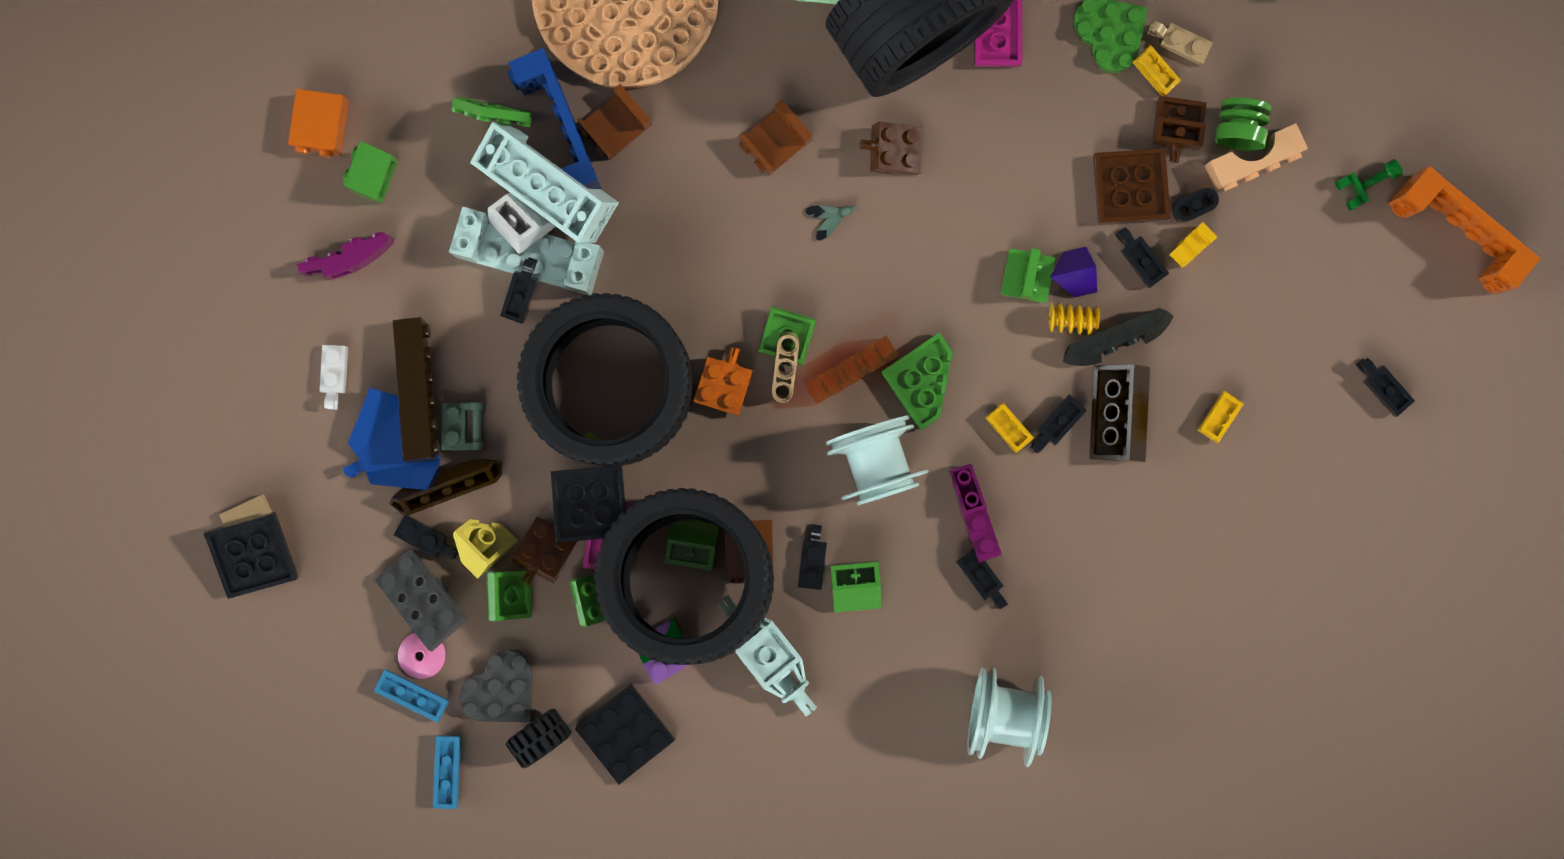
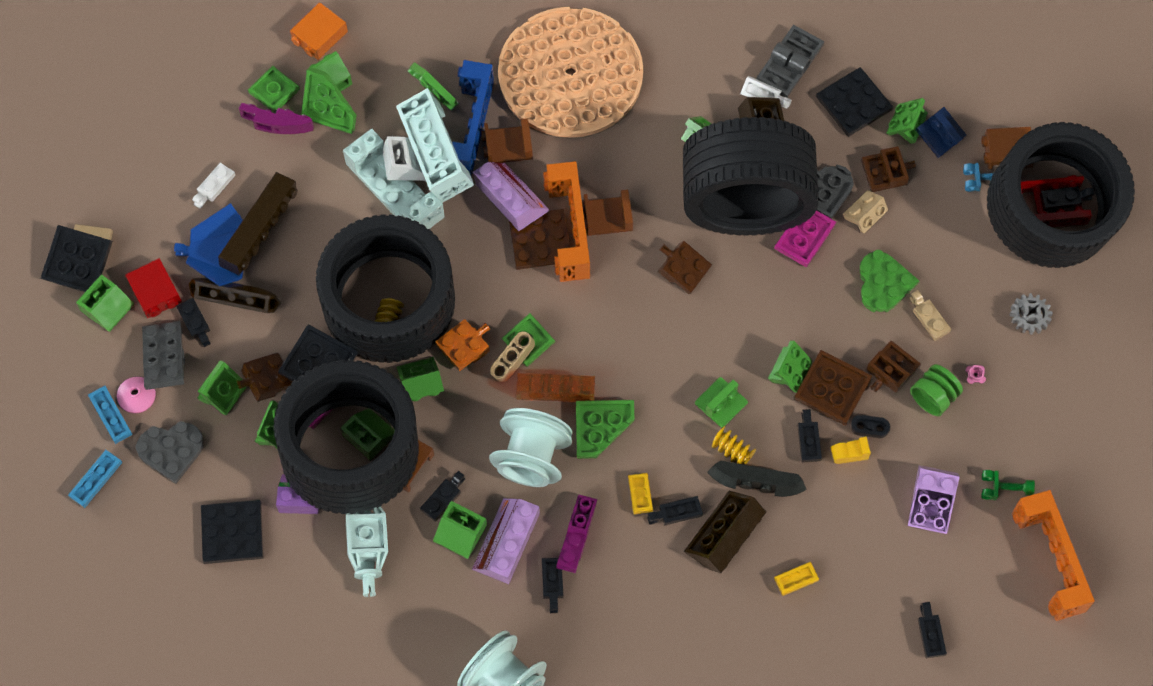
camera: 30 degrees right, 20 degrees down
sand green plate [441,403,485,450] -> none
light yellow slope [453,519,518,579] -> none
black plate [500,257,538,324] -> none
black tyre [505,709,572,768] -> none
sand green piece [805,205,857,241] -> none
dark purple slope [1050,247,1097,298] -> none
yellow plate [1132,45,1181,96] -> none
light nougat arch [1204,123,1308,192] -> none
none -> bright green slope [76,274,134,332]
none -> red brick [125,258,182,319]
none -> bright green plate [248,66,300,113]
none -> bright green plate [301,67,357,134]
none -> yellow piece [375,298,404,322]
none -> bright green slope [397,357,444,401]
none -> lavender slope [472,498,540,584]
none -> lavender slope [473,162,549,231]
none -> reddish brown plate [509,209,570,270]
none -> orange plate [543,161,590,282]
none -> bright green bracket [768,340,812,392]
none -> lavender slope [908,465,960,534]
none -> bright pink plate [966,365,986,384]

